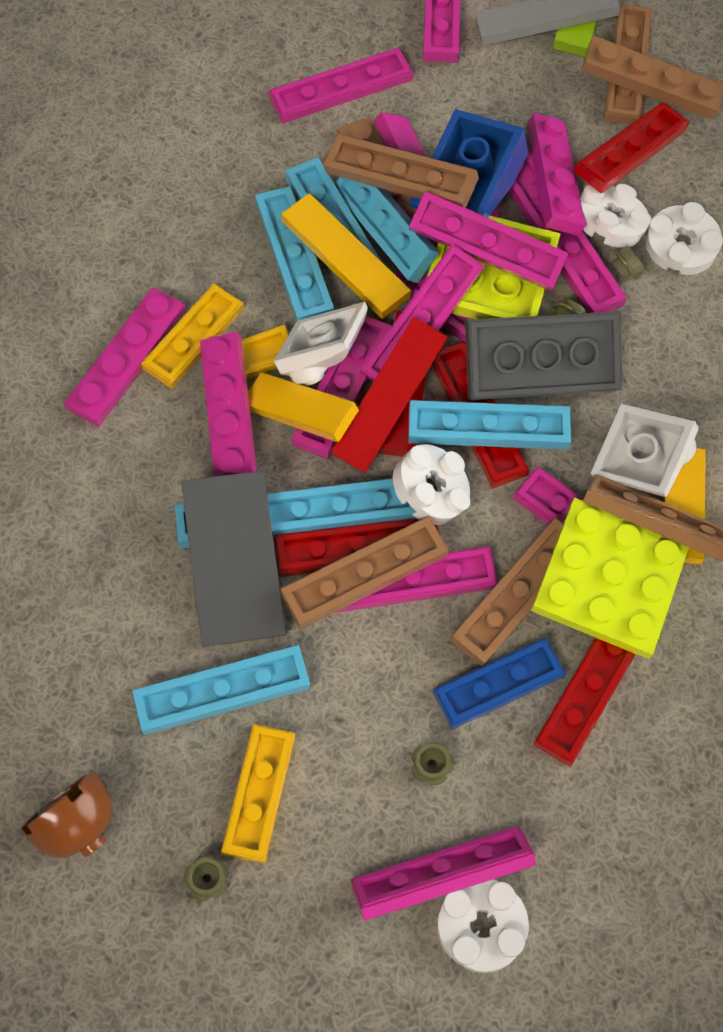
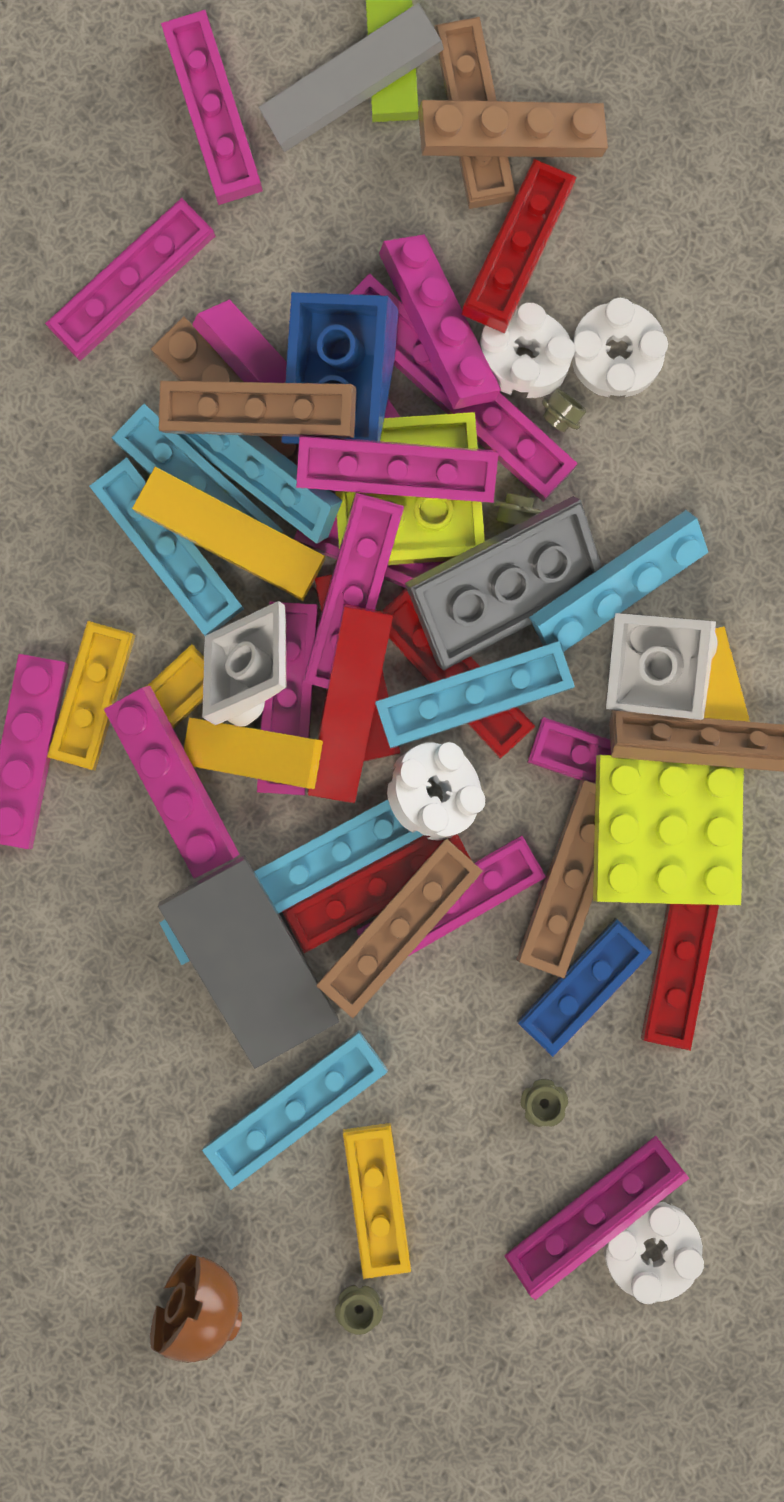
camera: 15 degrees left, 20 degrees up
none -> medium azure plate [529,510,708,652]

